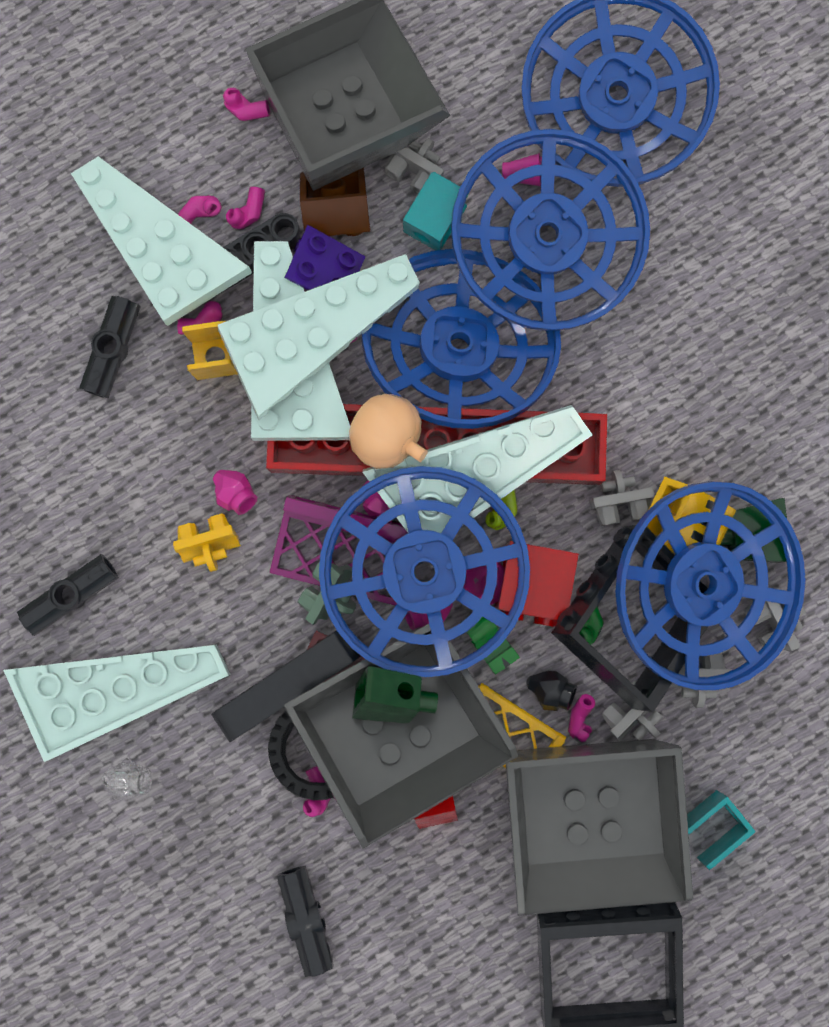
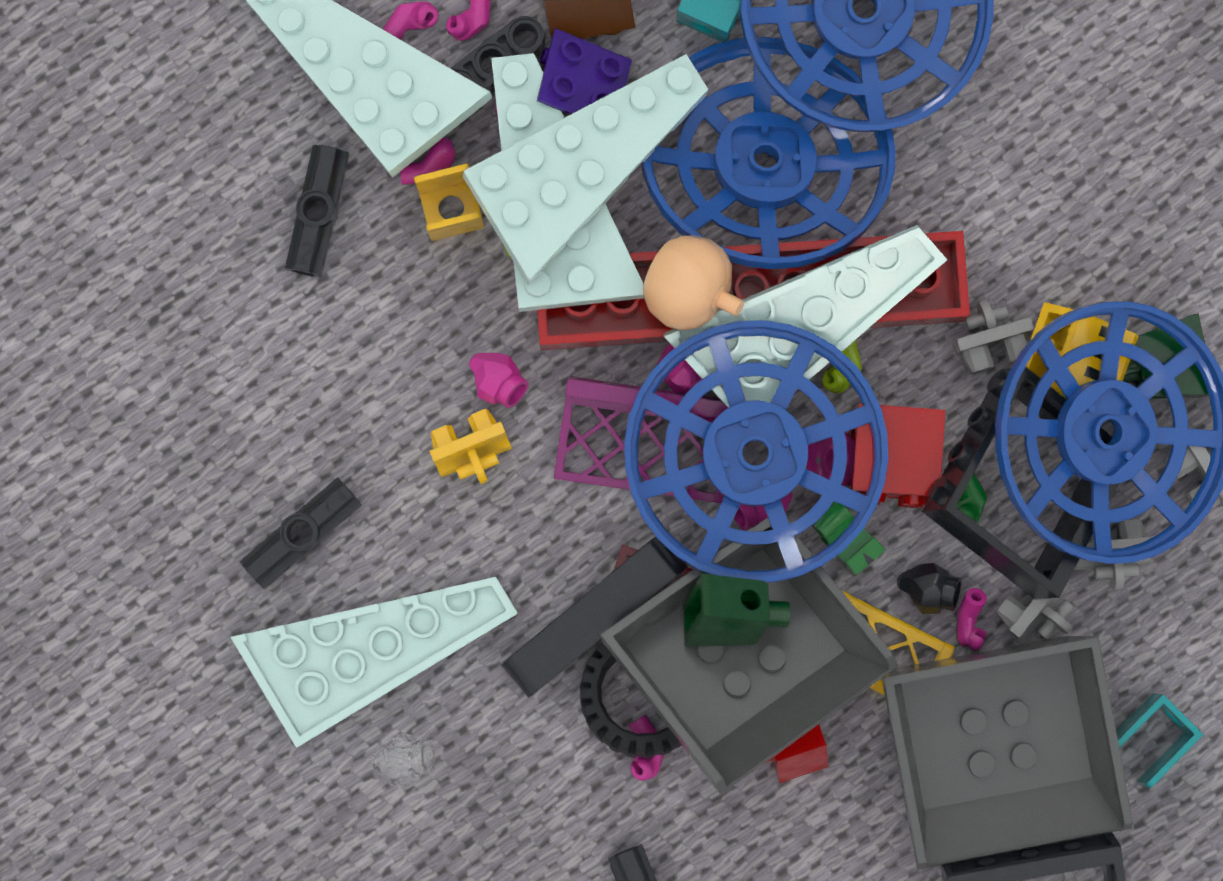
camera: 10 degrees left, 0 degrees up
sand green hips [297,562,357,625] -> none

